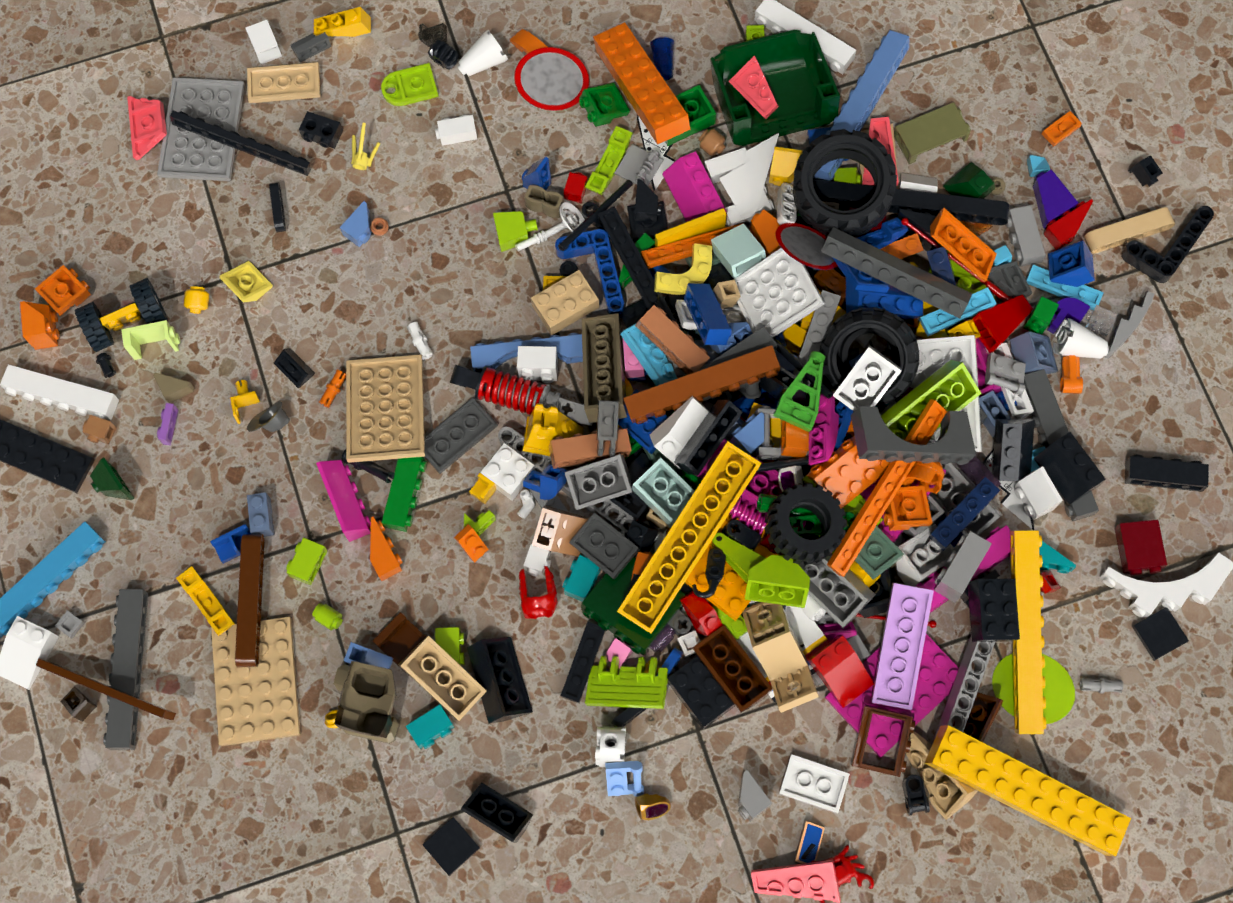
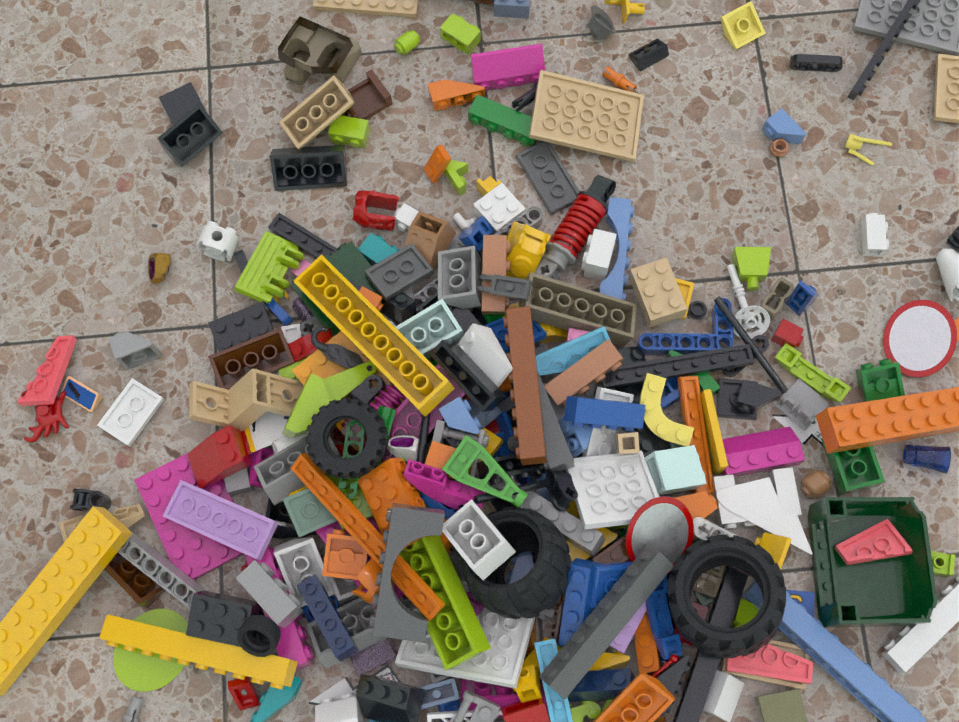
camera: 105 degrees right, 0 degrees up
black brick [299,111,343,149] -> none
medium blue slope [344,642,393,669] -> none
lime tile [381,63,439,106] -> none
teal brick [406,705,455,749] -> none
white pin [407,322,433,360] -> none
light blue plate [605,761,644,797] -> none
reddish brown window [851,704,915,777] -> none
none -> black tyre [237,615,281,657]
none -> black piece [545,471,578,512]

